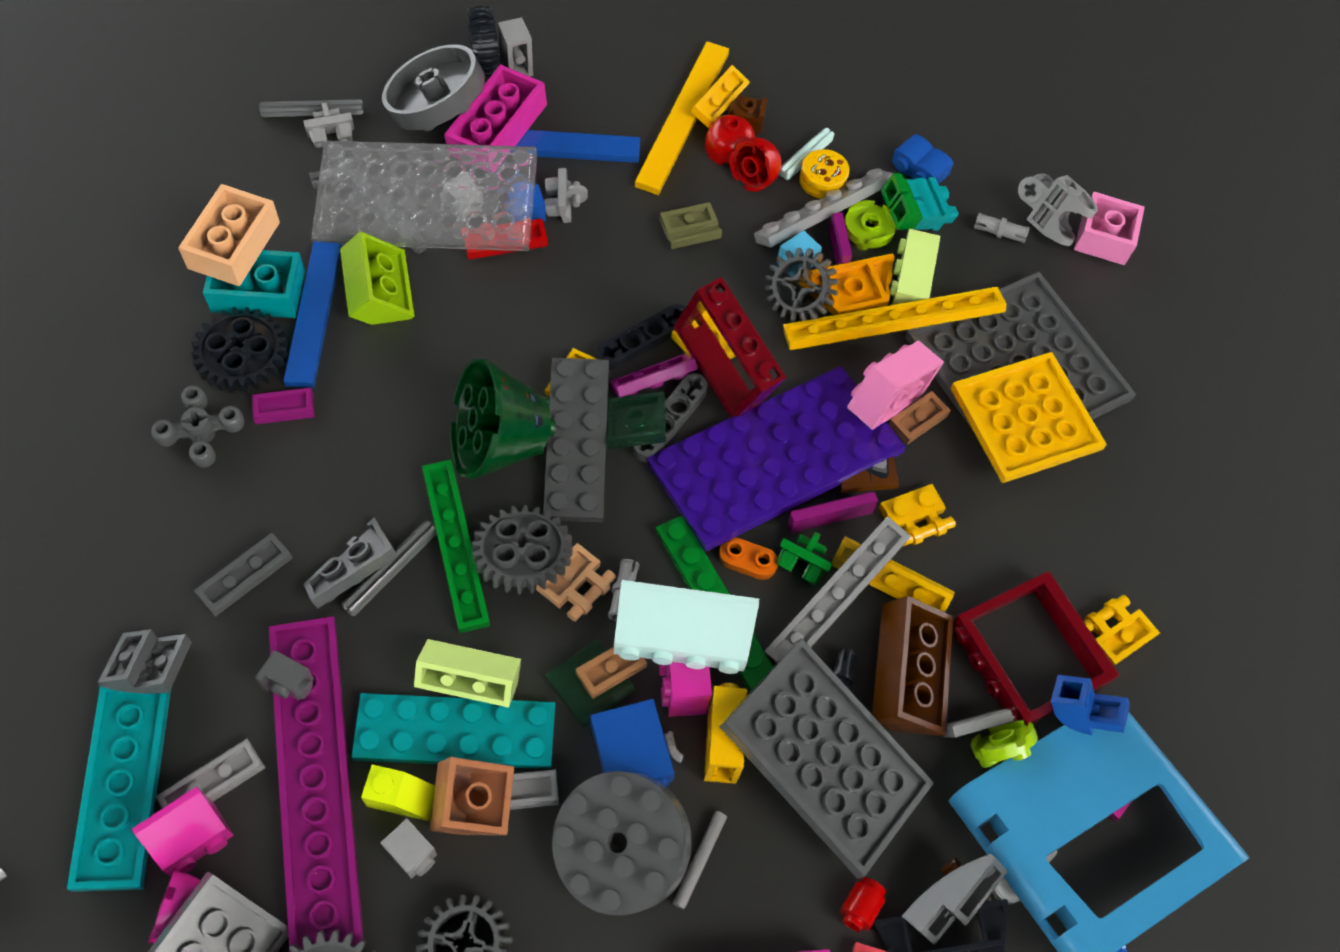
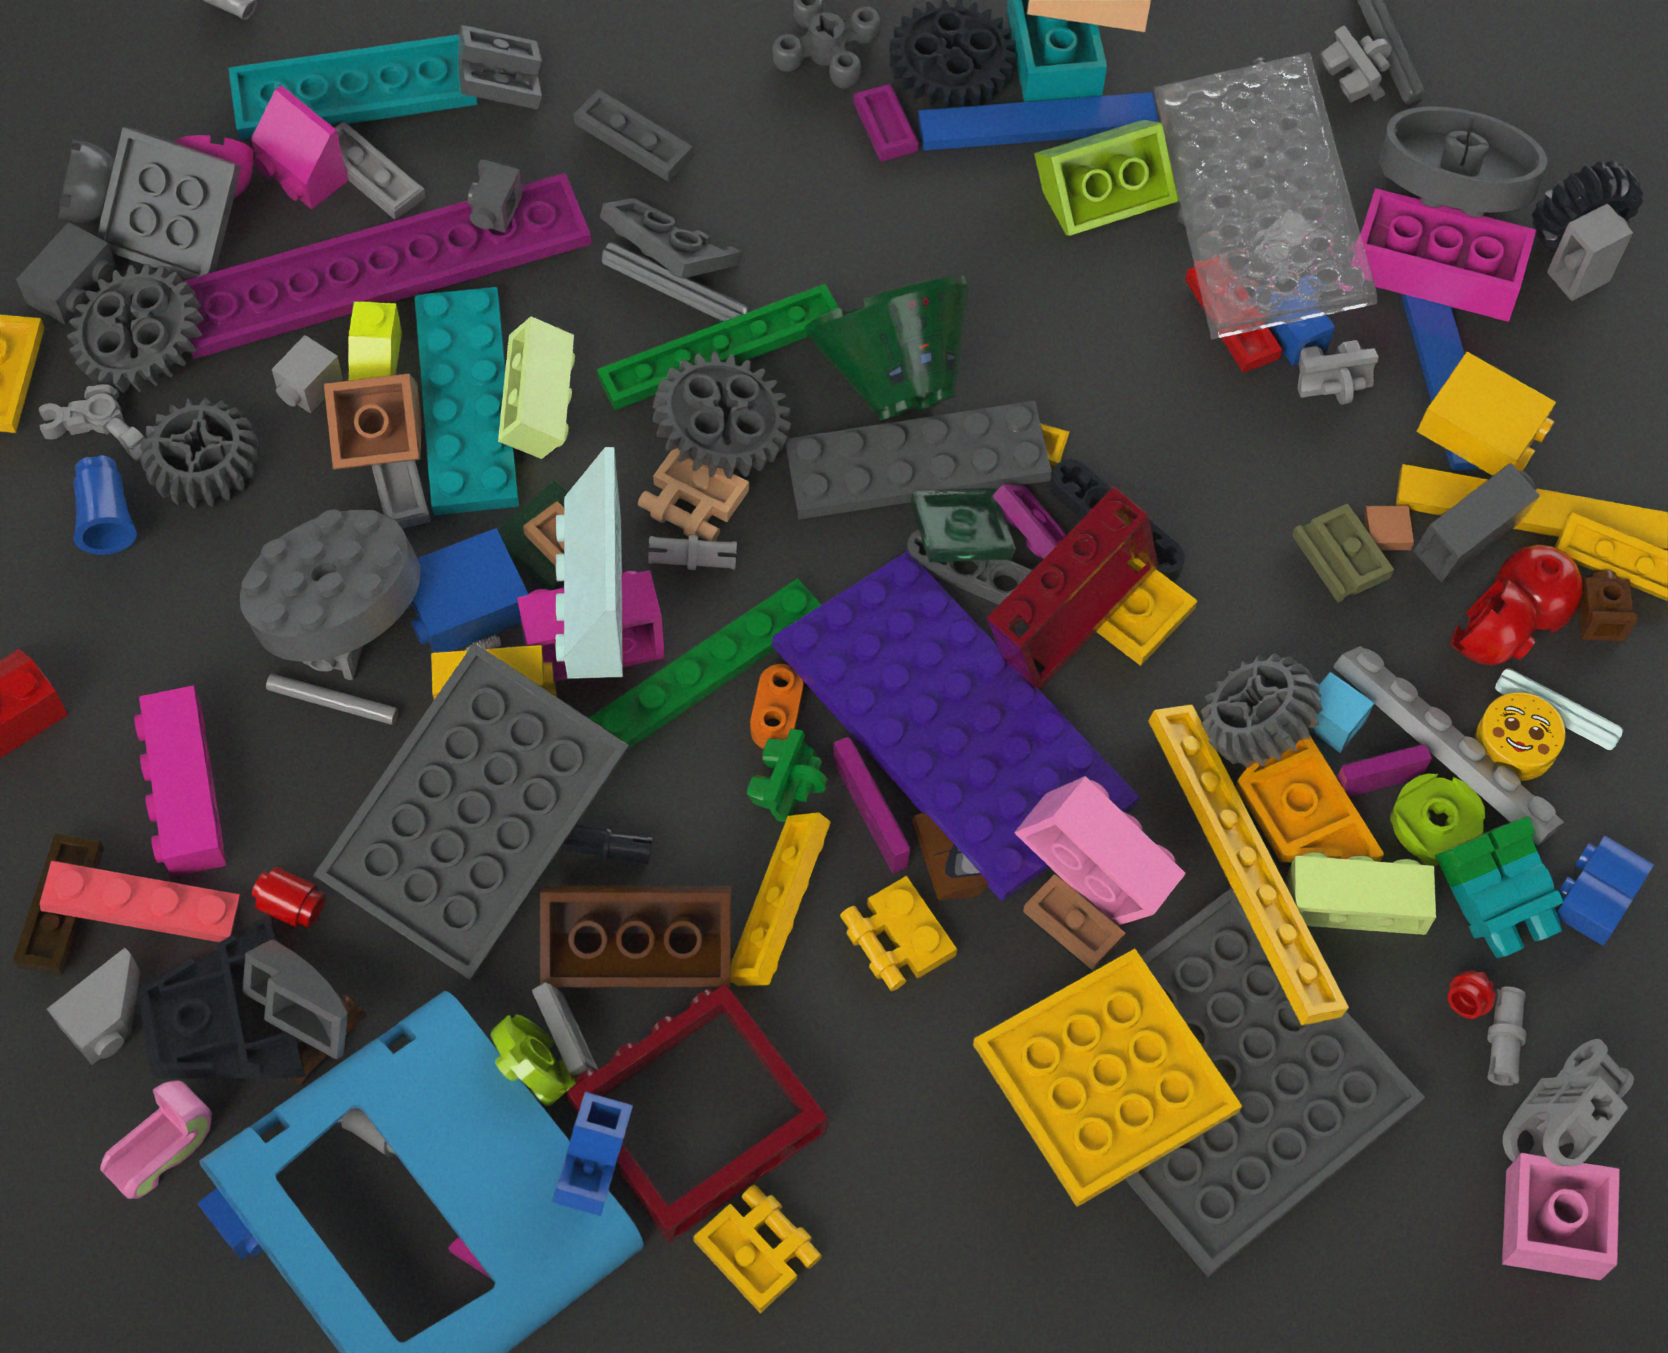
camera: 85 degrees right, 0 degrees up
light grey plate [764,516,911,663] -> none
none -> nougat tile [1363,506,1414,550]
none -> dark grey brick [1414,463,1540,584]
none -> yellow brick [1417,352,1556,476]
none -> red plate [1447,970,1496,1019]

